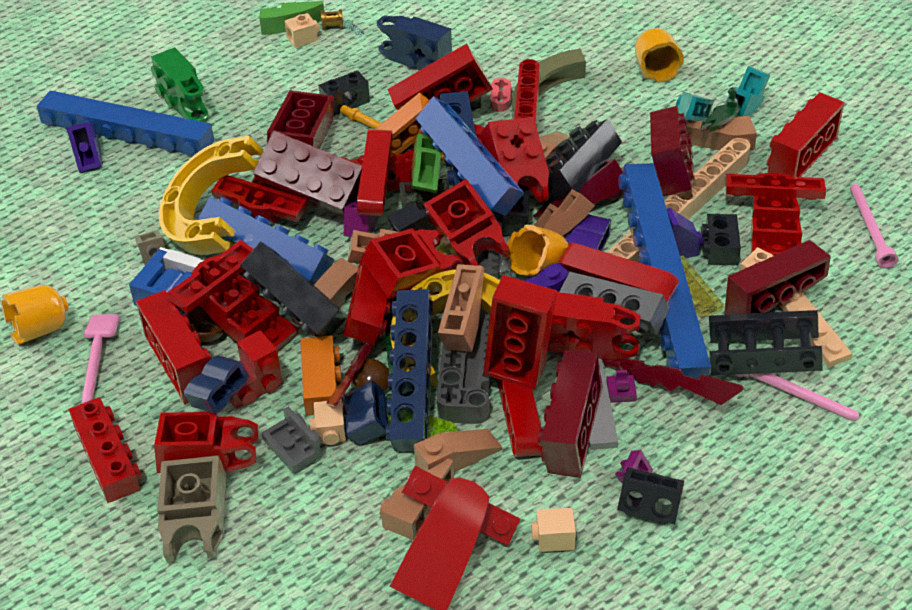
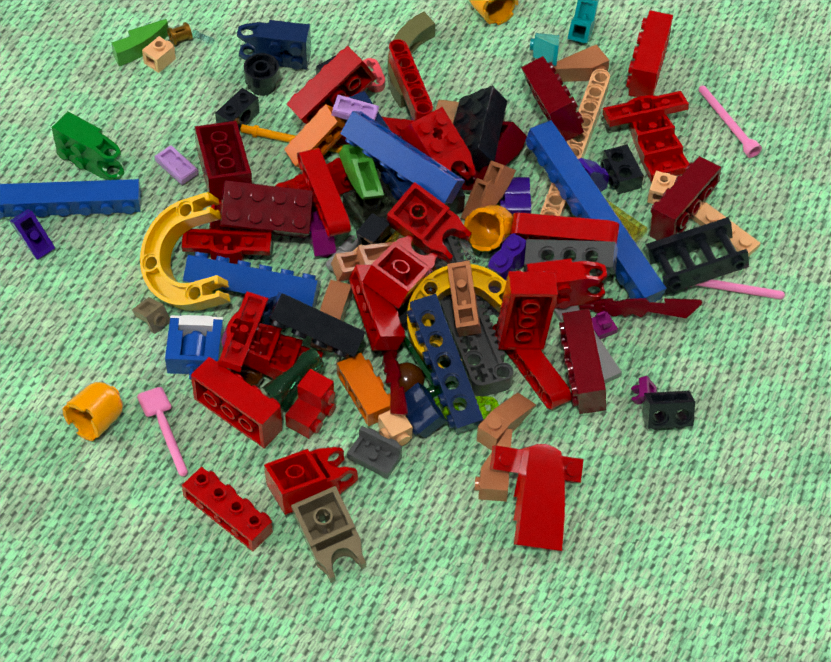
camera: 25 degrees left, 10 degrees up
dark blue brick [184,355,249,414] -> none
light nougat brick [531,508,576,552] -> none
dark green piece [701,87,740,132] -> none
none -> lavender plate [154,145,198,185]
none -> black piece [244,53,280,97]
none -> clear green piece [262,349,324,413]
none -> lavender plate [332,95,379,120]

